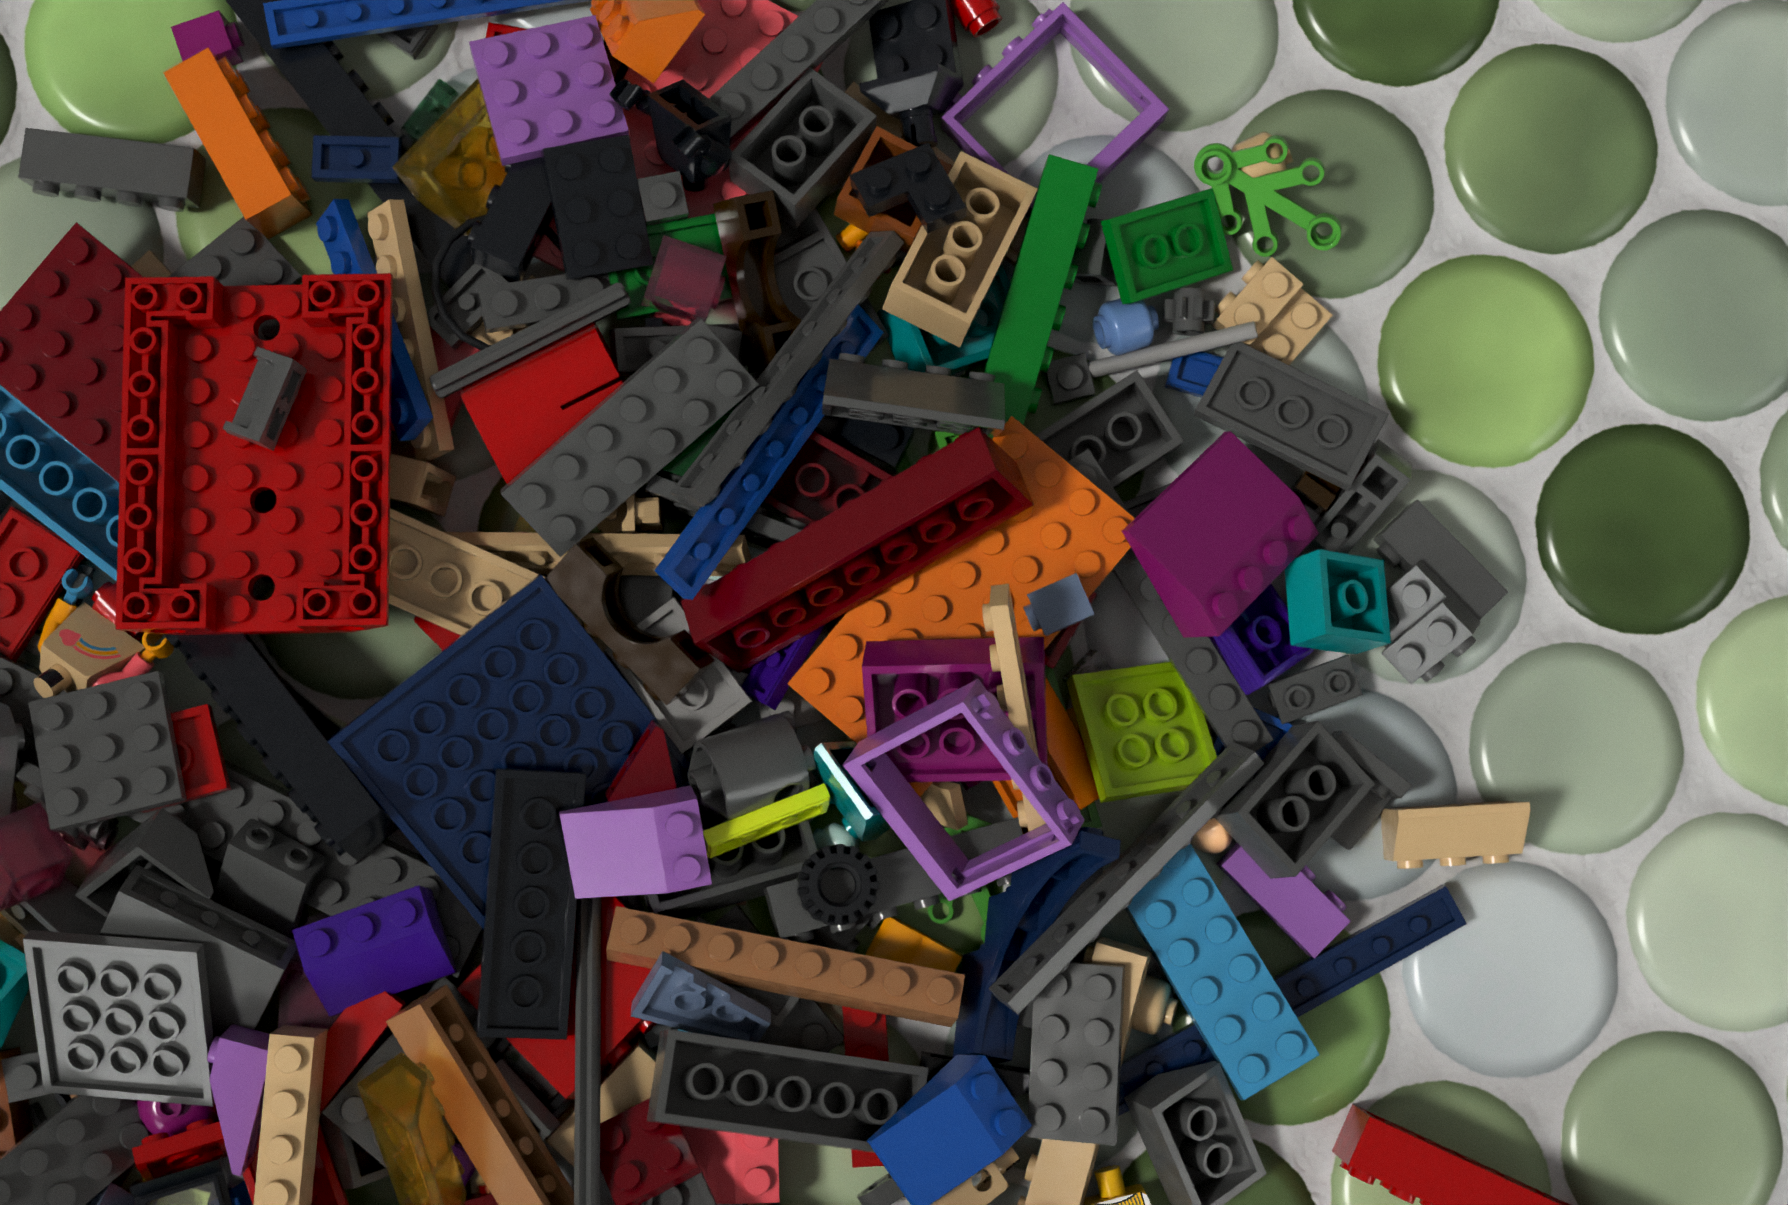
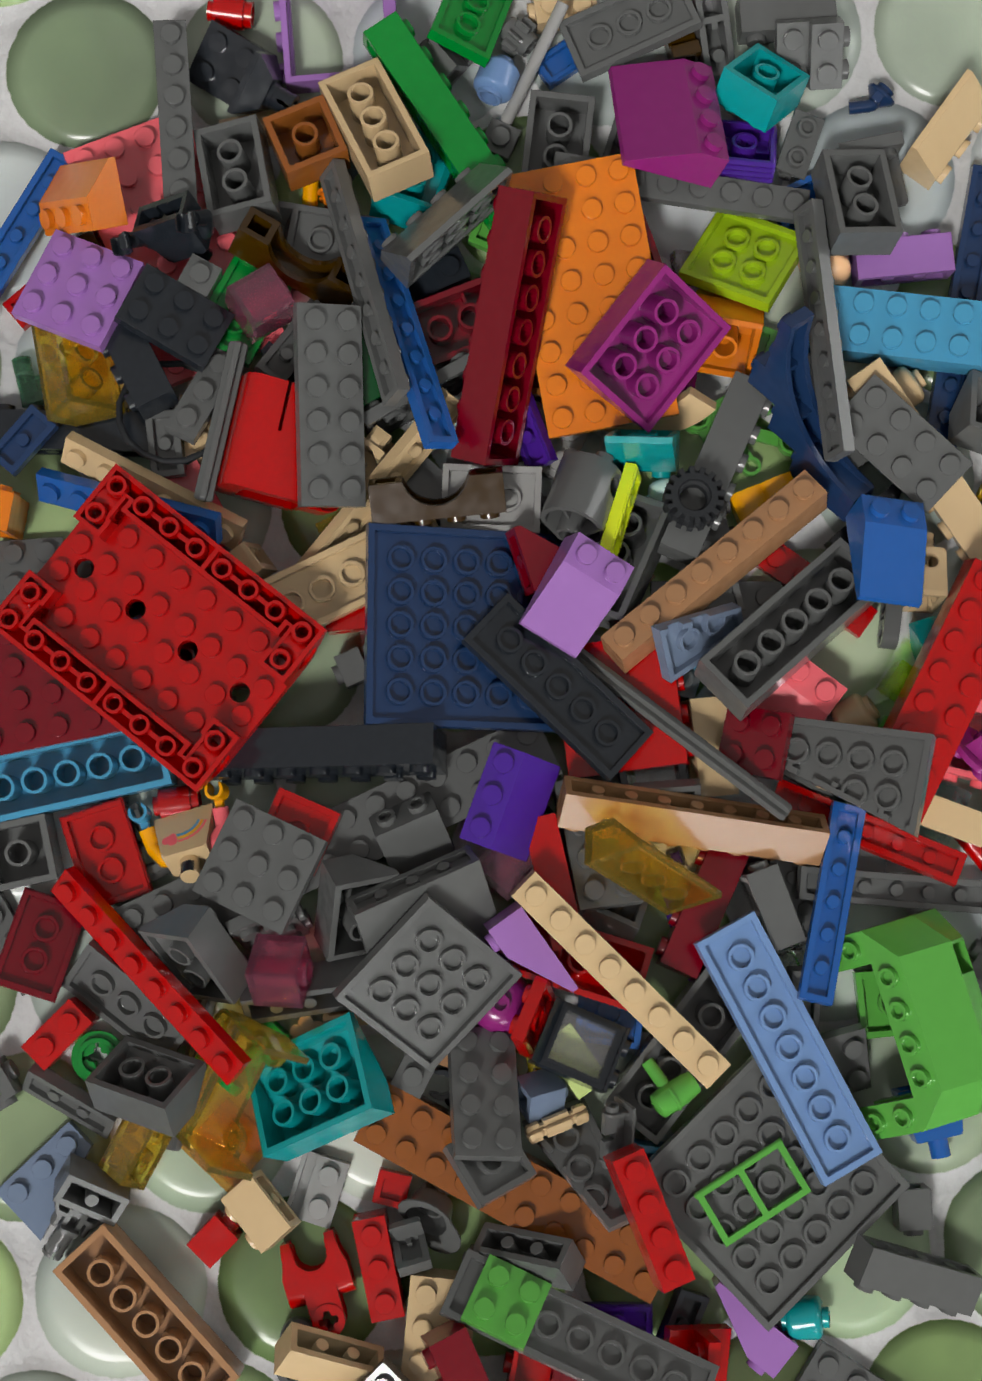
camera: 55 degrees left, 0 degrees up
dark grey hinge [223,347,307,451] -> none
medium lavender window [843,679,1085,901] -> none
black plate [850,143,967,233] -> none
tan plate [982,584,1046,832] -> none
sand blue brick [1023,573,1095,636] -> none
none -> dark grey plate [331,646,364,689]
none -> dark blue plate [848,82,894,115]

